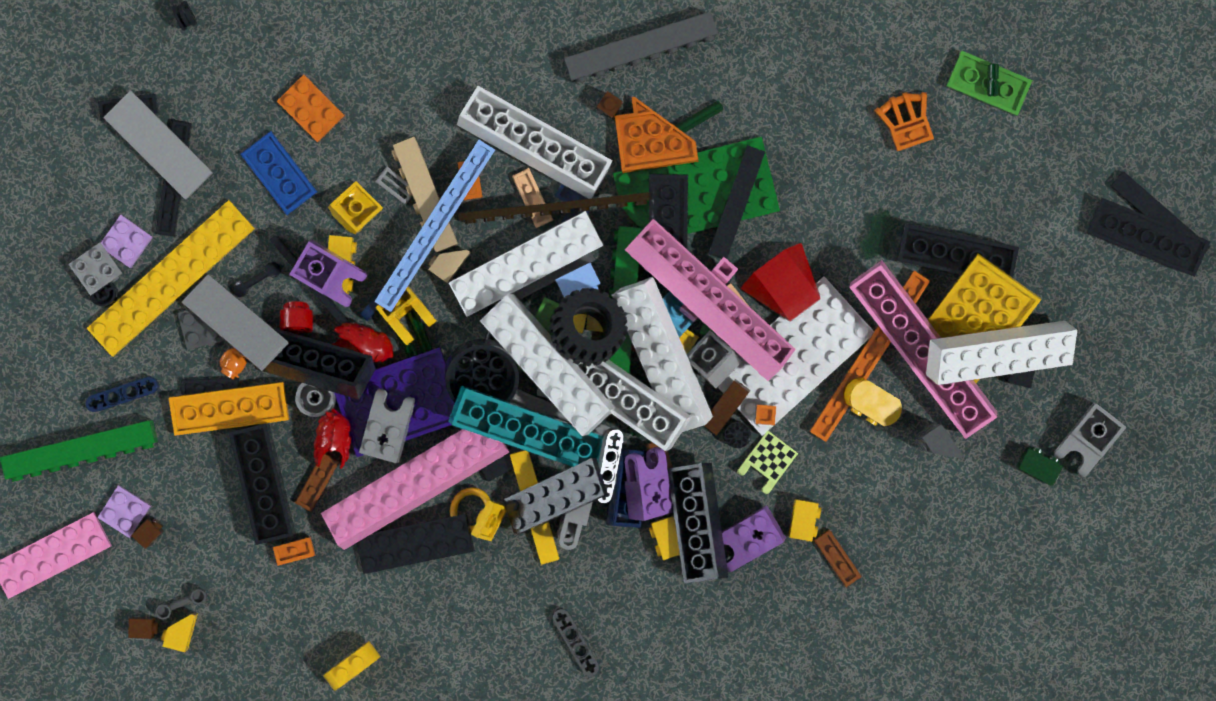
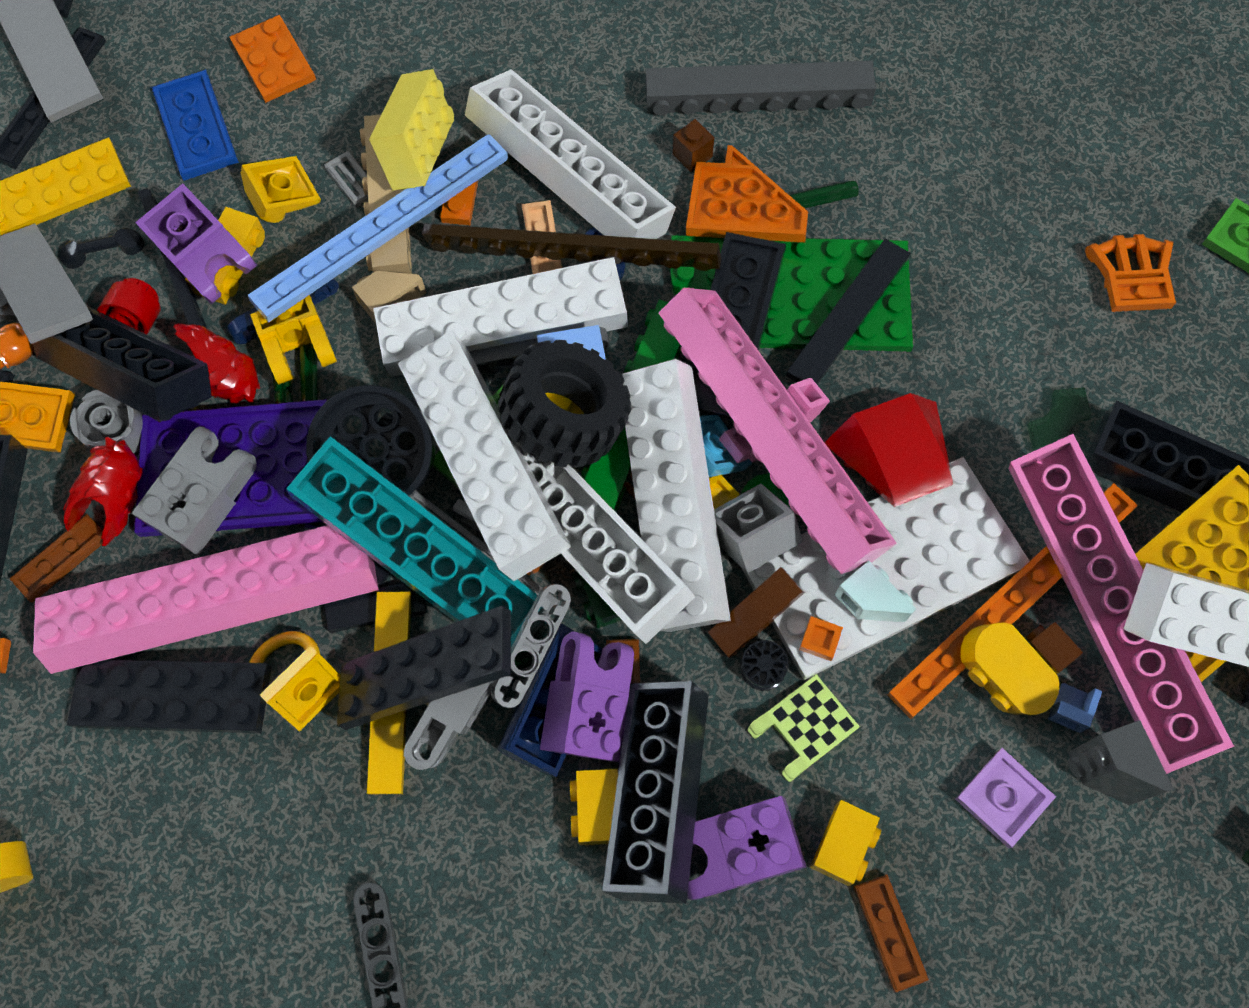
camera: 15 degrees right, 20 degrees down
none -> light yellow brick [369,69,454,191]
none -> light aqua slope [835,560,916,622]
none -> lavender plate [955,748,1056,849]
none -> reddish brown brick [1026,622,1083,674]
none -> medium blue panel [1048,683,1102,733]

